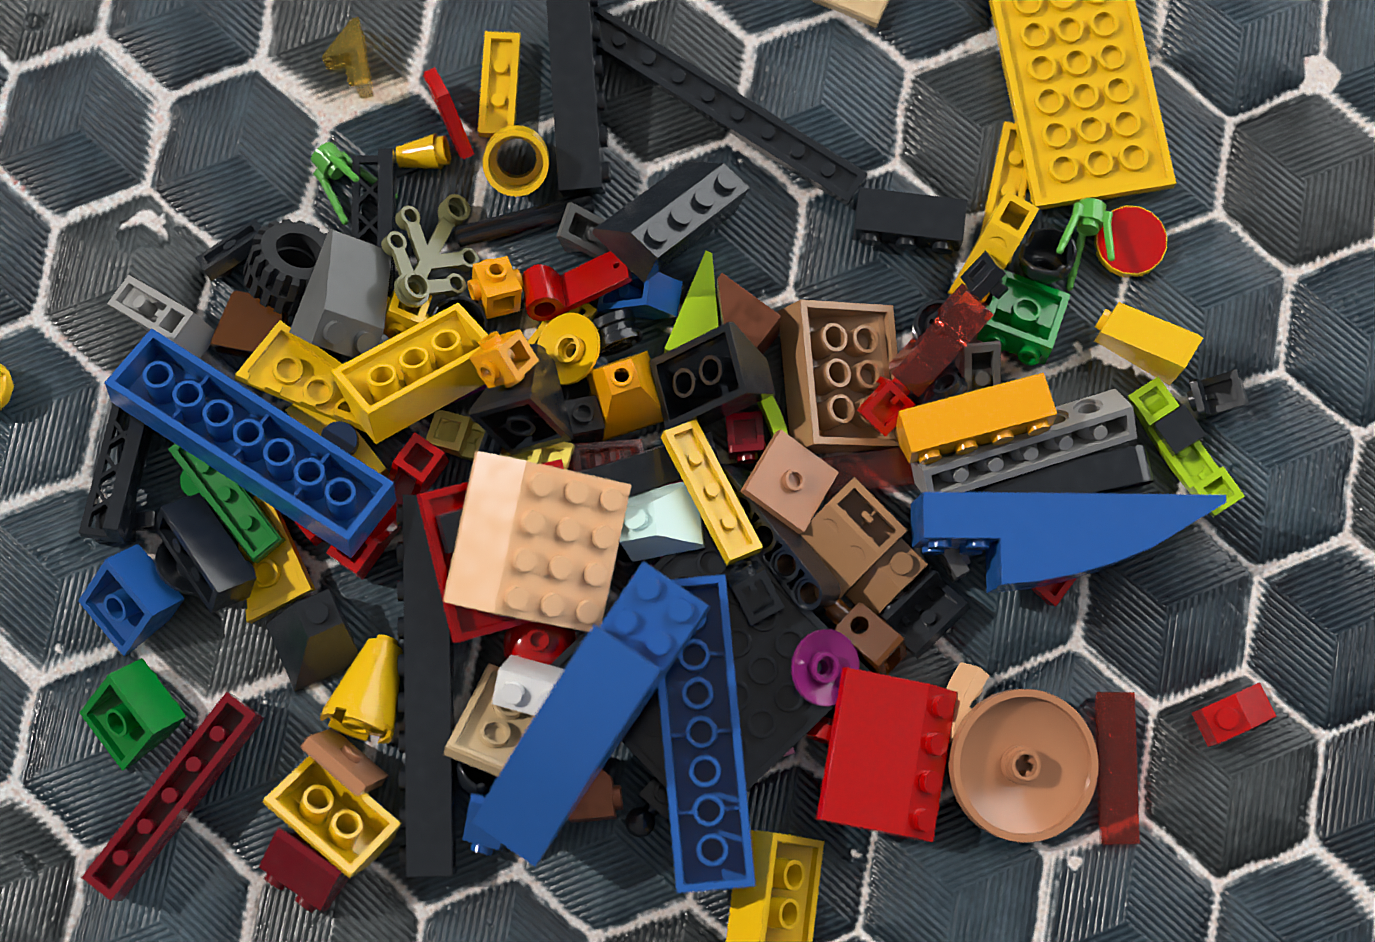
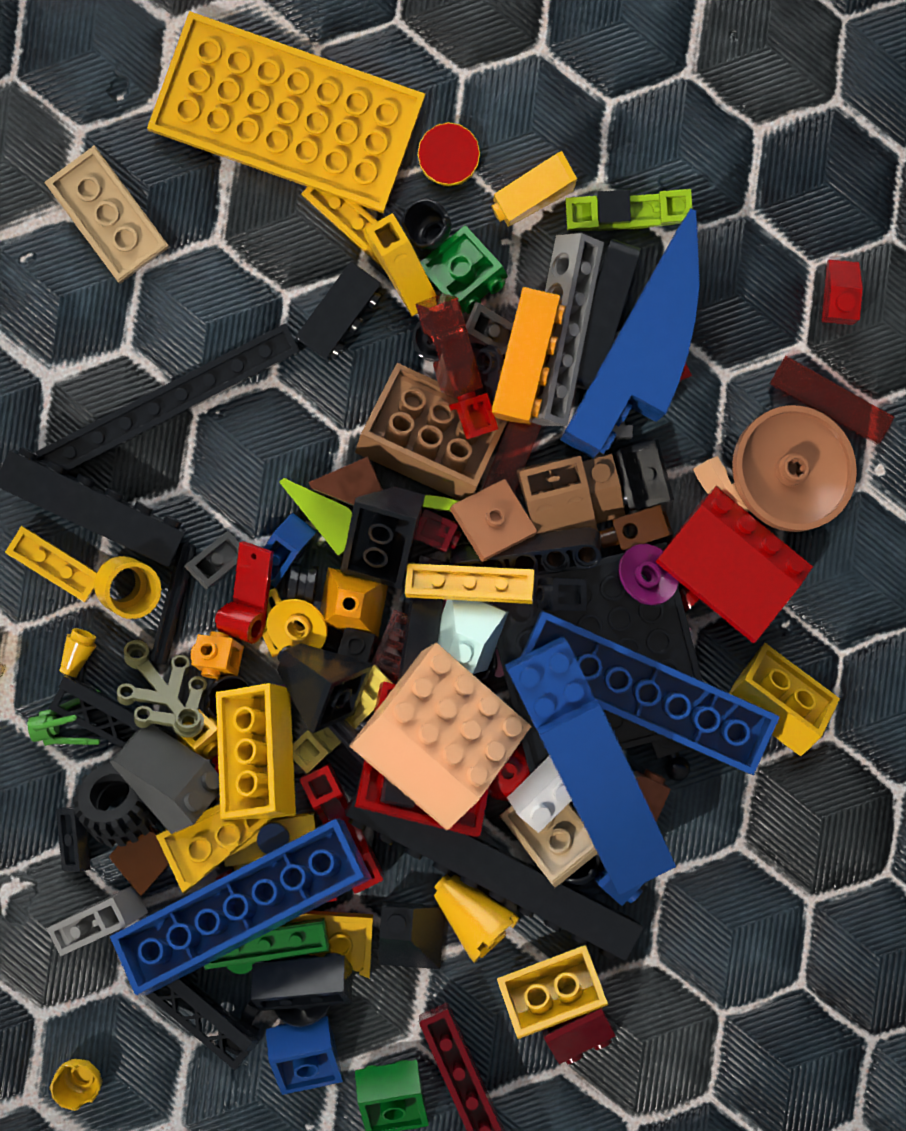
camera: 60 degrees left, 10 degrees up
nougat plate [301,728,389,796] -> none
red tile [423,67,475,160] -> none
light orange brick [469,329,539,388] -> none
black slope [592,161,750,283] -> none
black tile [960,250,1009,300] -> none
bright green plant [1056,198,1115,291] -> none
black bracket [1187,369,1249,418] -> none

